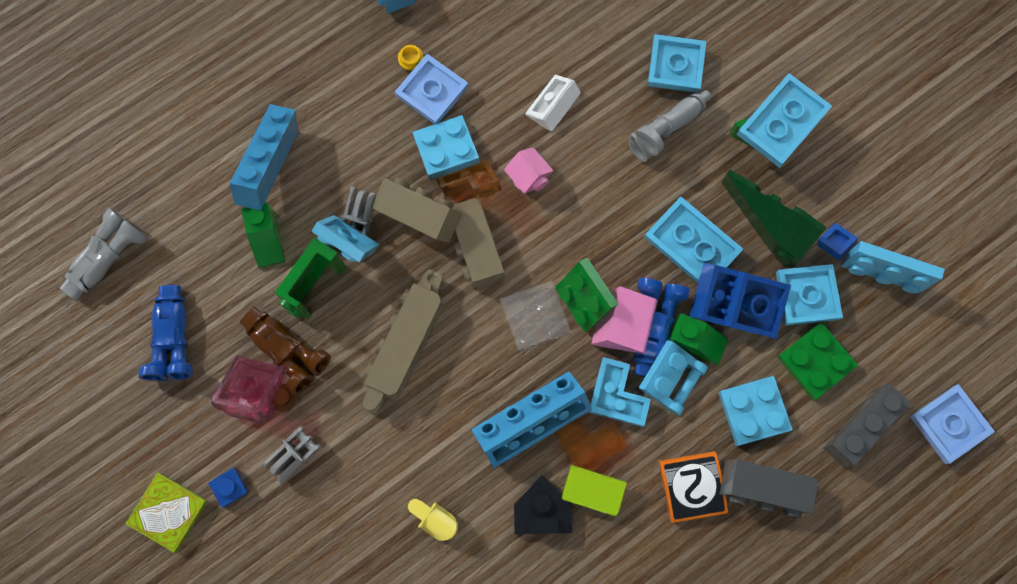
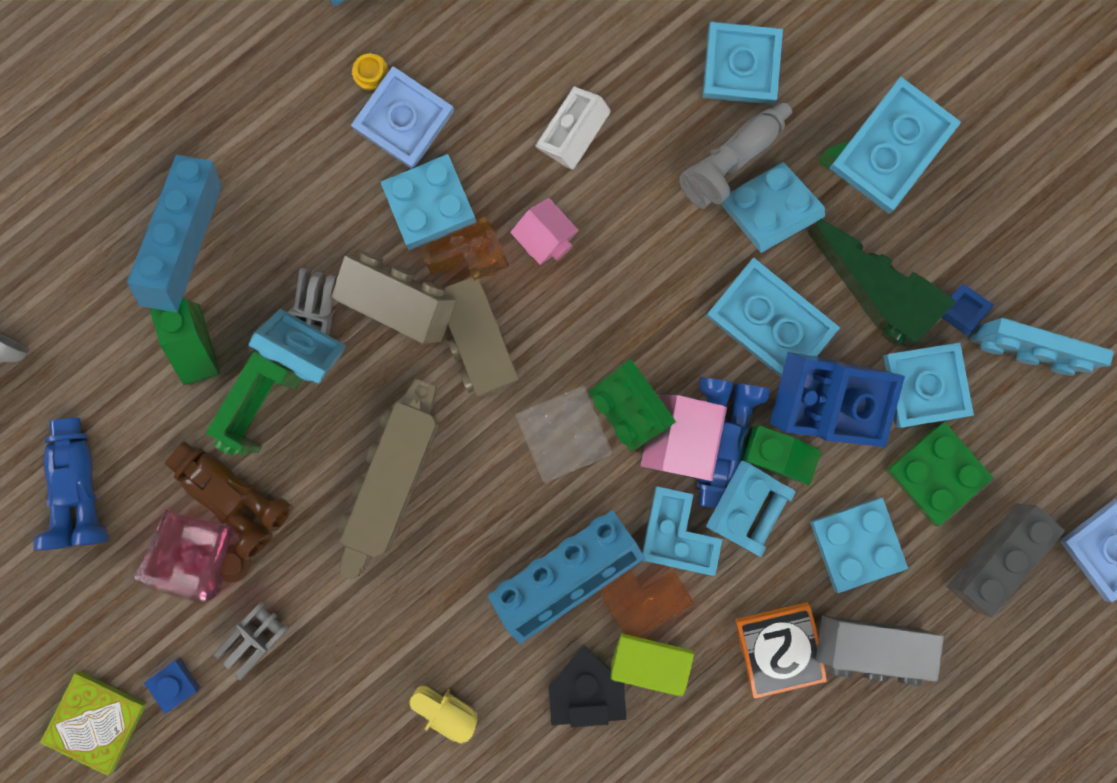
camera: 15 degrees left, 10 degrees up
none -> medium azure plate [722,162,825,253]

